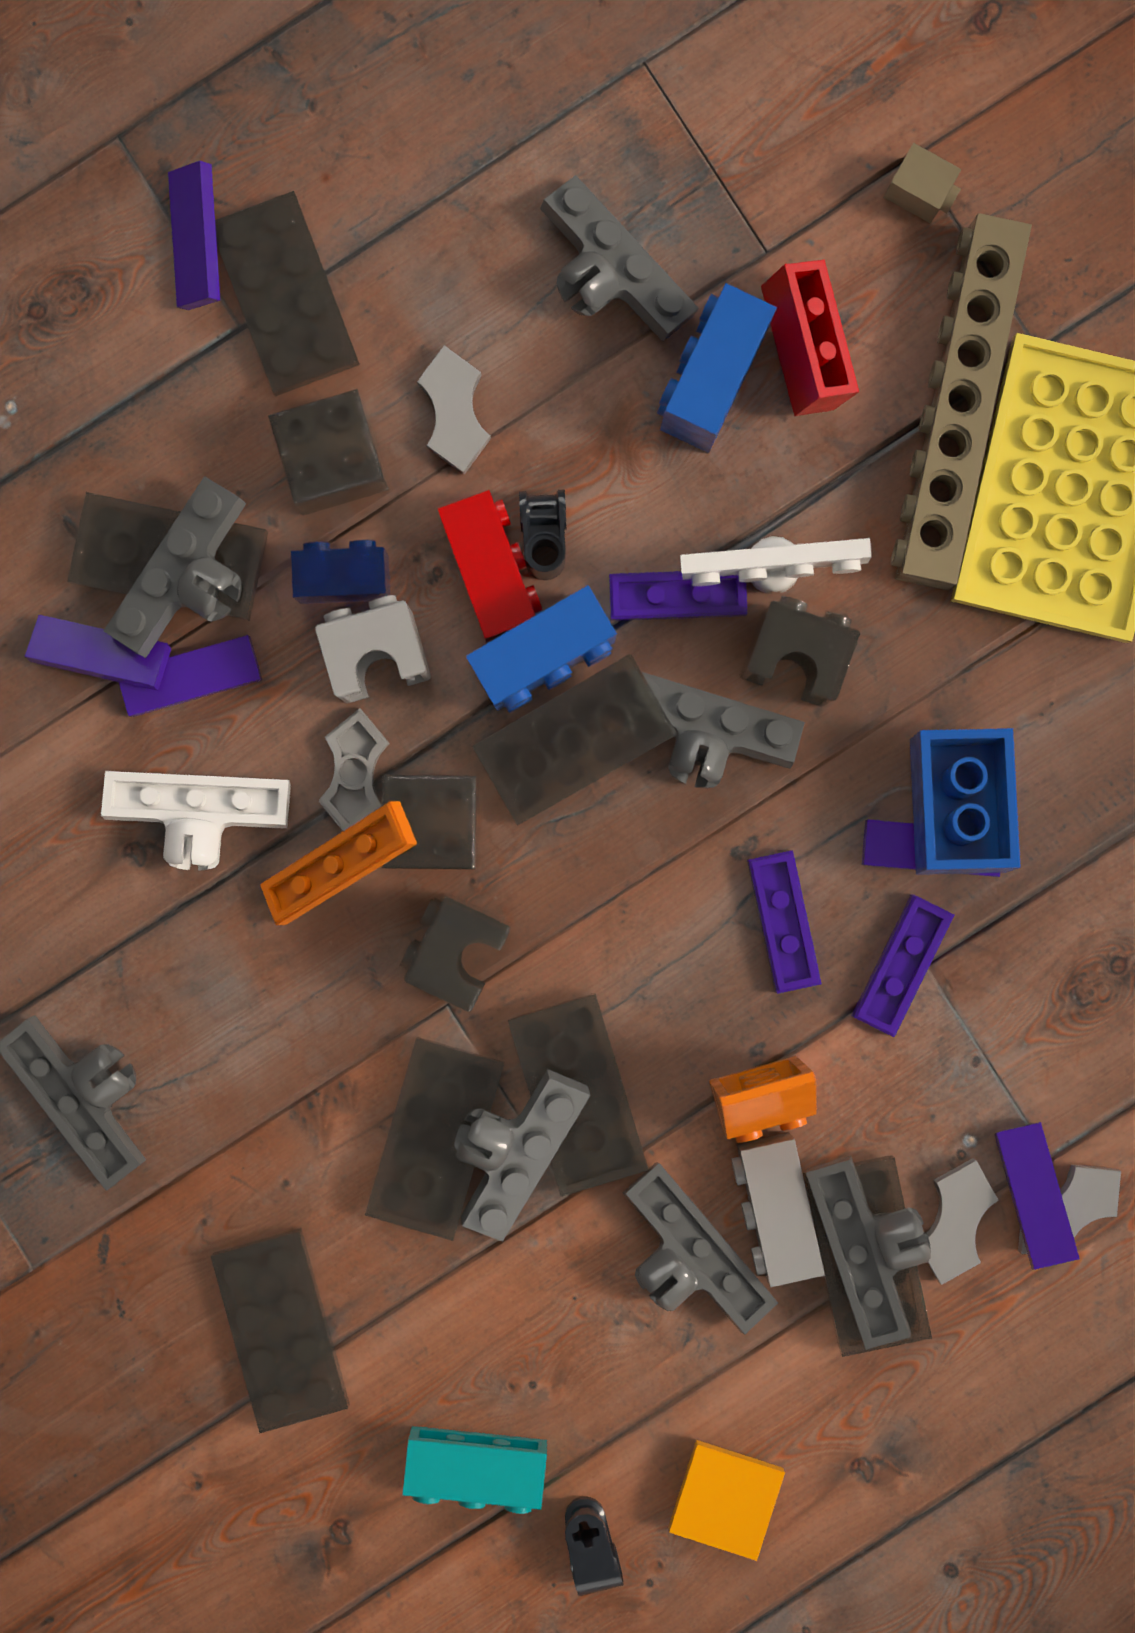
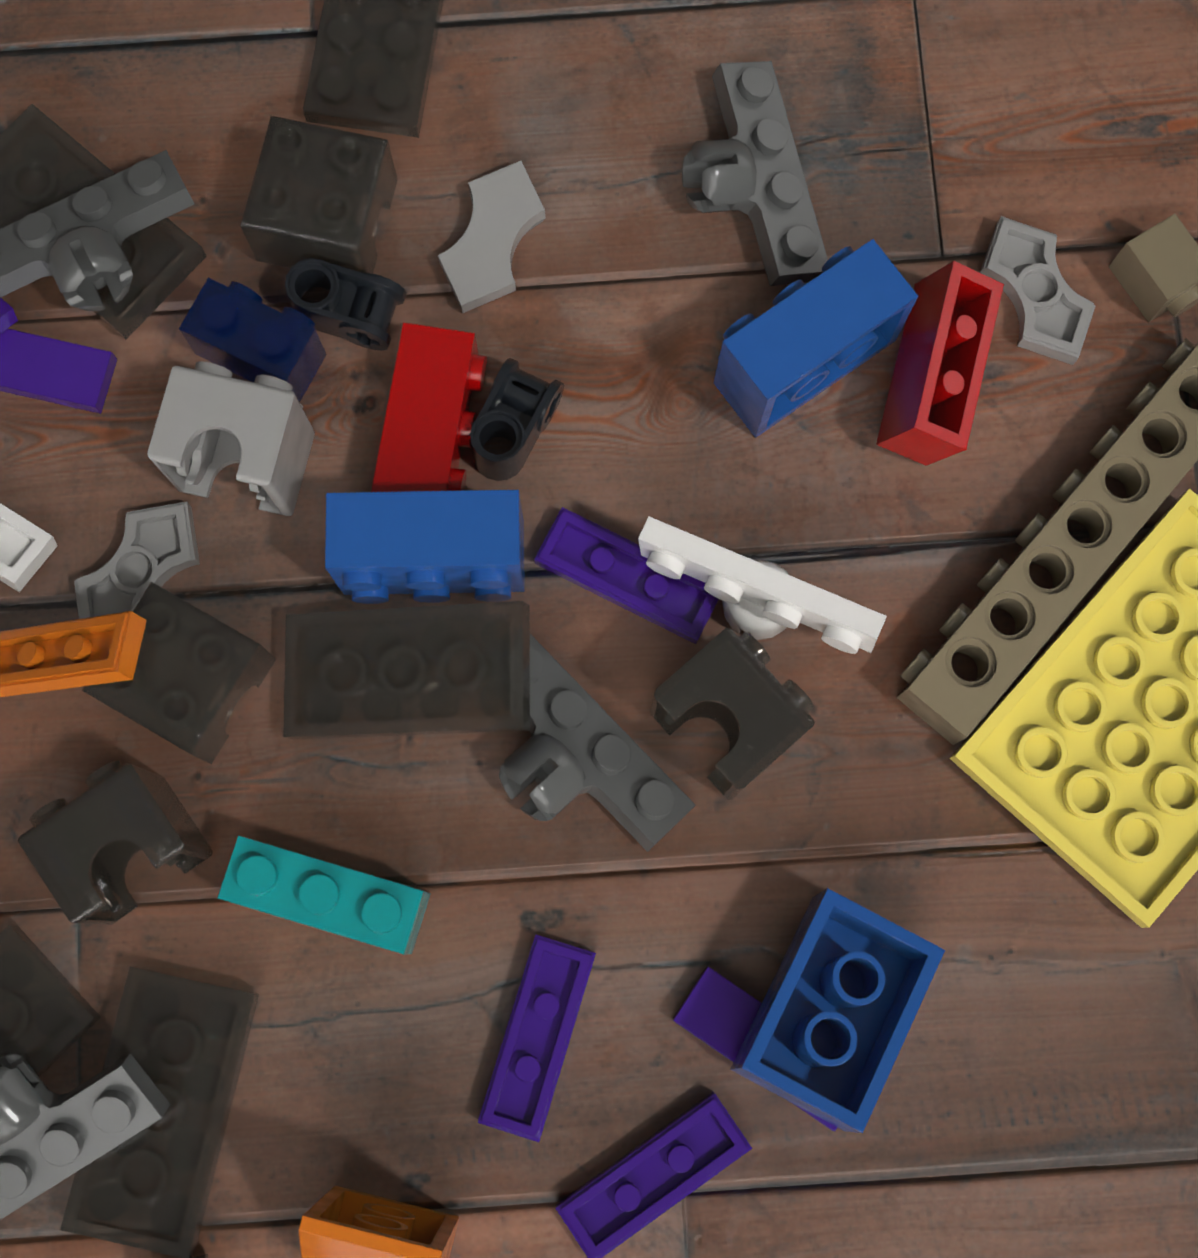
camera: 25 degrees right, 10 degrees down
none -> teal brick [218,836,431,955]
none -> black piece [285,258,407,351]
none -> light grey tile [980,216,1096,365]

